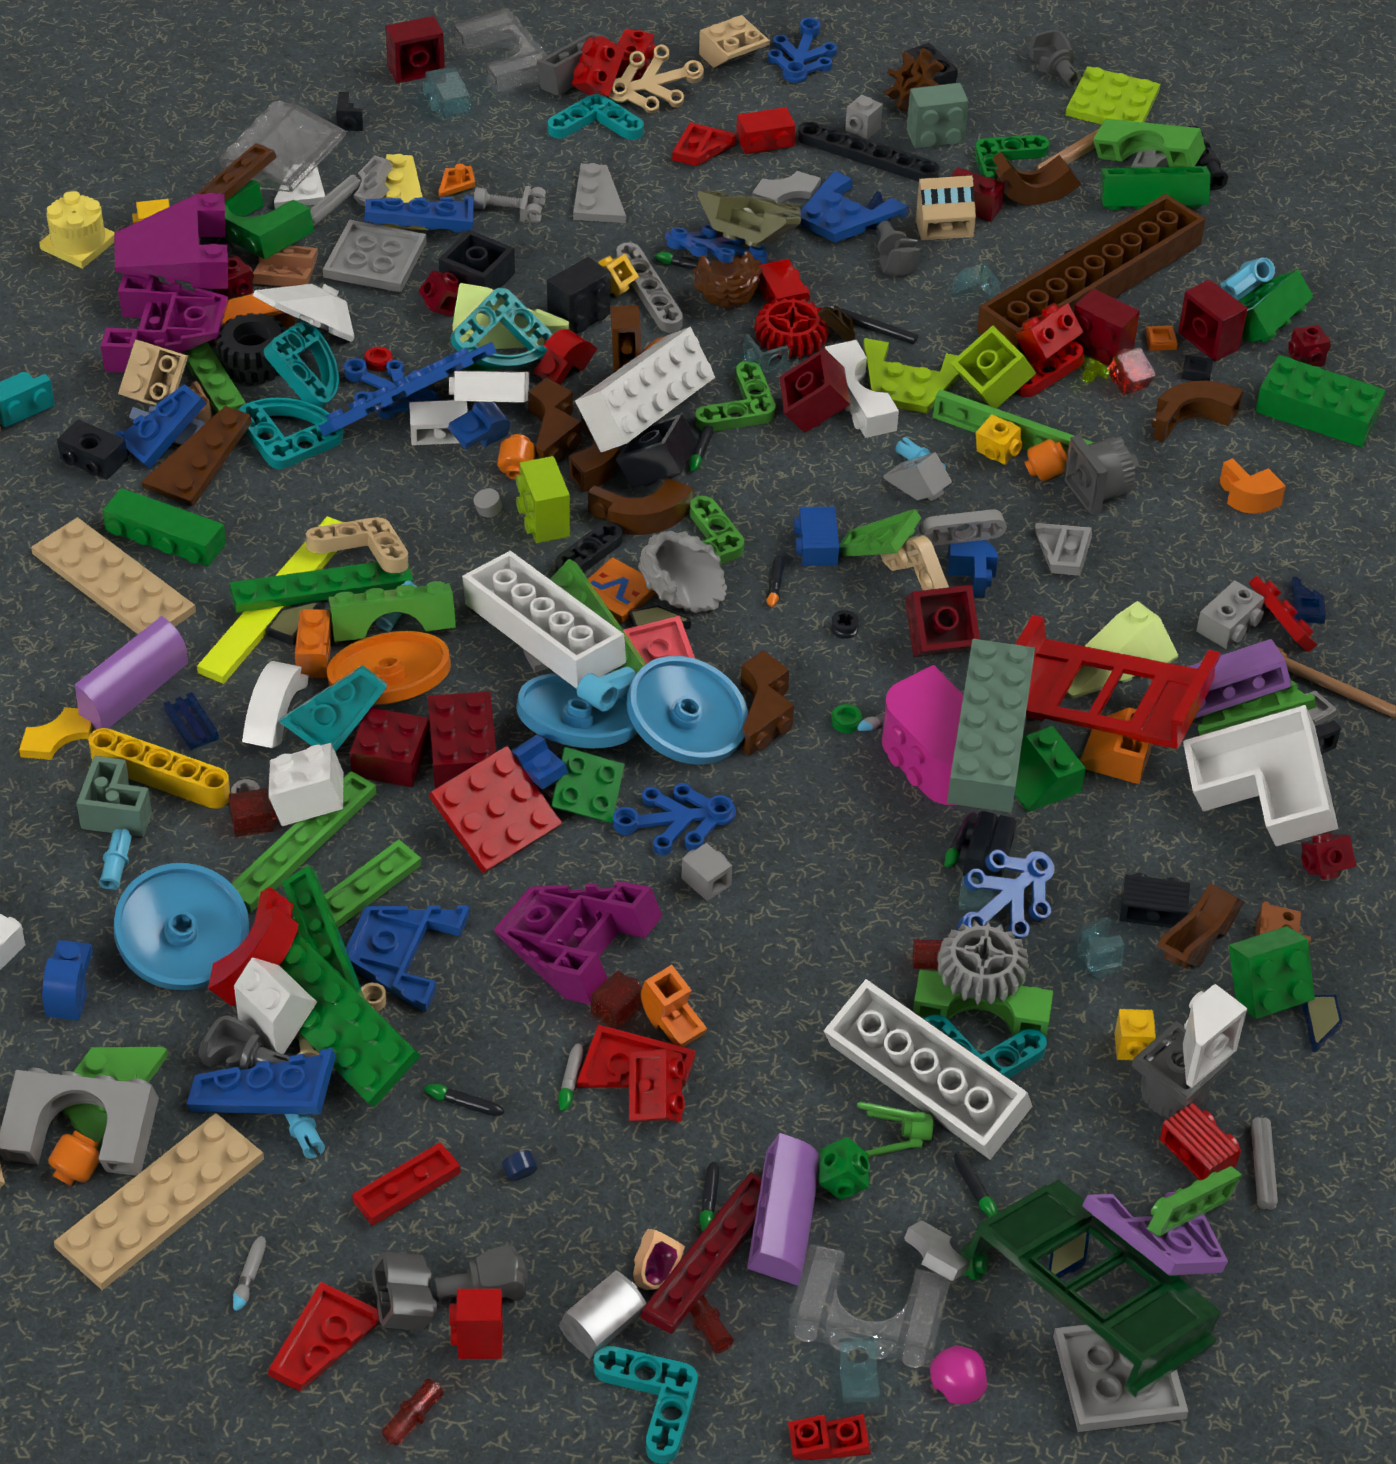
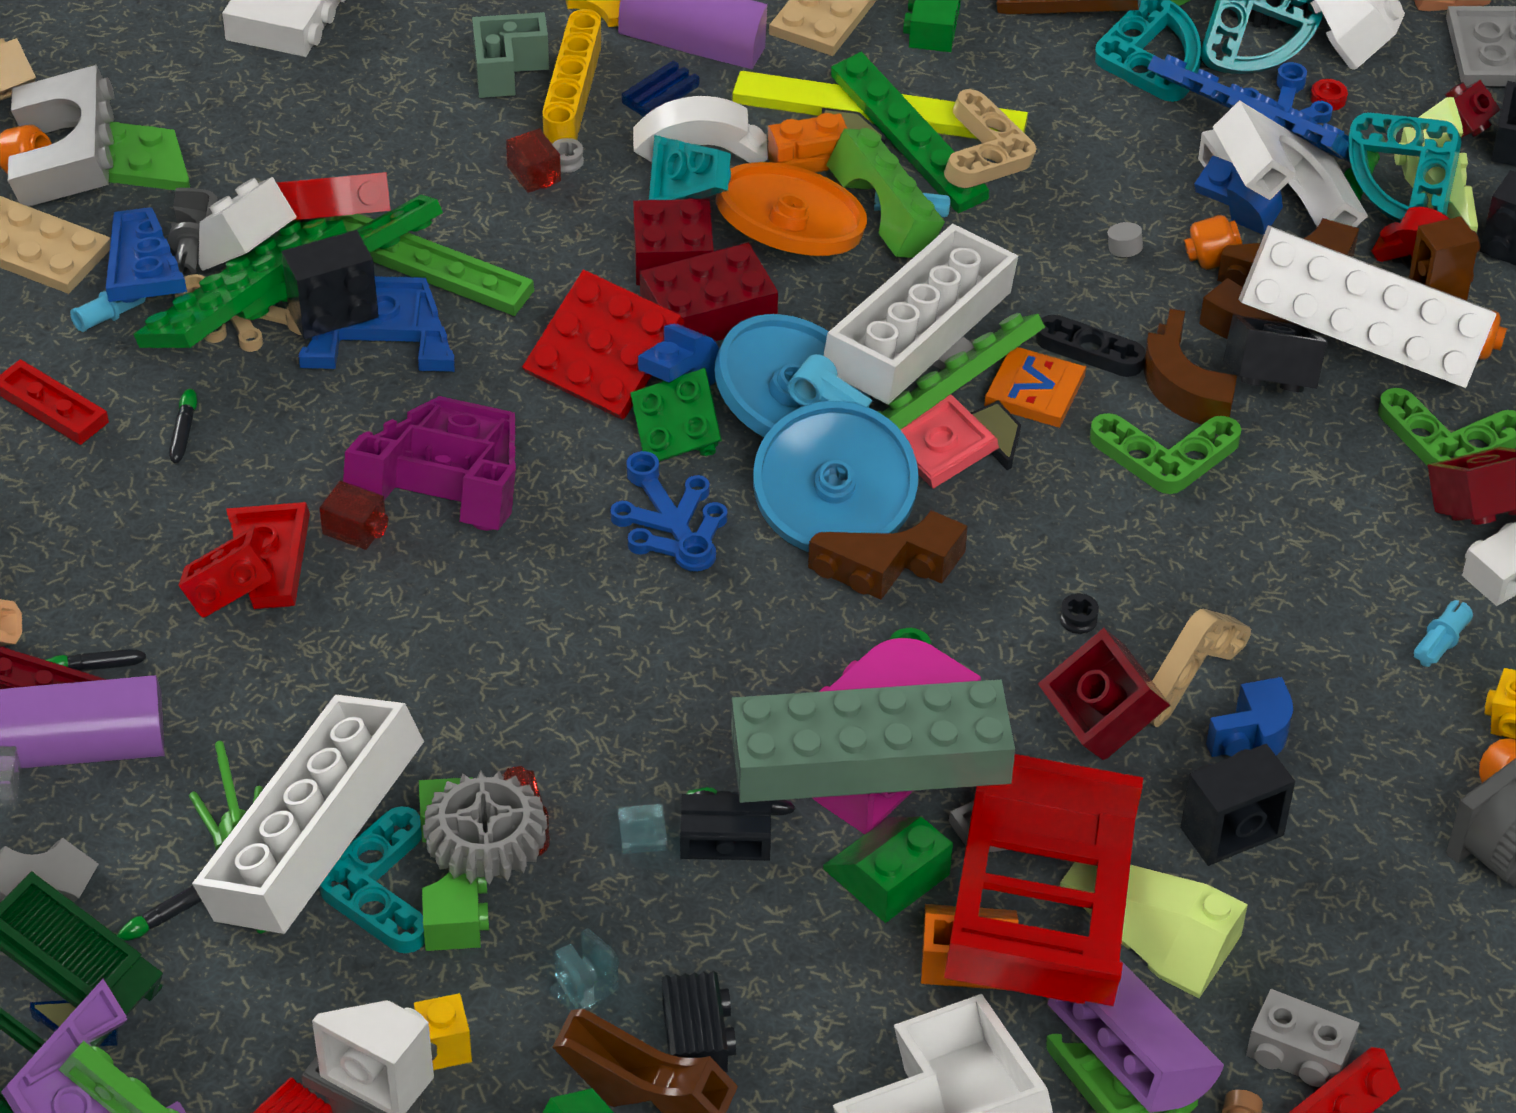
camera: 75 degrees right, 0 degrees up
blue brick [42,940,93,1020] -> none
medium azure axle [99,829,132,890] -> none
dark azure dish [113,863,249,990] -> none
bright green plate [231,771,377,913] -> none
white brick [269,743,344,826] -> none
dark blue piece [502,1150,538,1182] -> none
lime brick [516,456,570,543] -> none
light grey piece [558,1043,583,1111] -> none
light grey hair [638,531,727,613] -> none
orange brick [641,965,707,1047] -> none
light grey brick [681,843,732,901] -> none
black piece [689,426,714,472] -> none
black piece [766,555,784,607] -> none
blue brick [793,506,839,566] -> none
green brick [818,1137,870,1200] -> none
bright green wing [839,509,921,557] -> none
light grey slope [883,452,952,501] -> none
light grey beam [919,509,1007,546] -> none
plant [957,850,1054,939] -> none
light grey wing [1035,523,1092,576] -> none
none -> black brick [281,230,379,339]
none -> black brick [1180,743,1295,866]

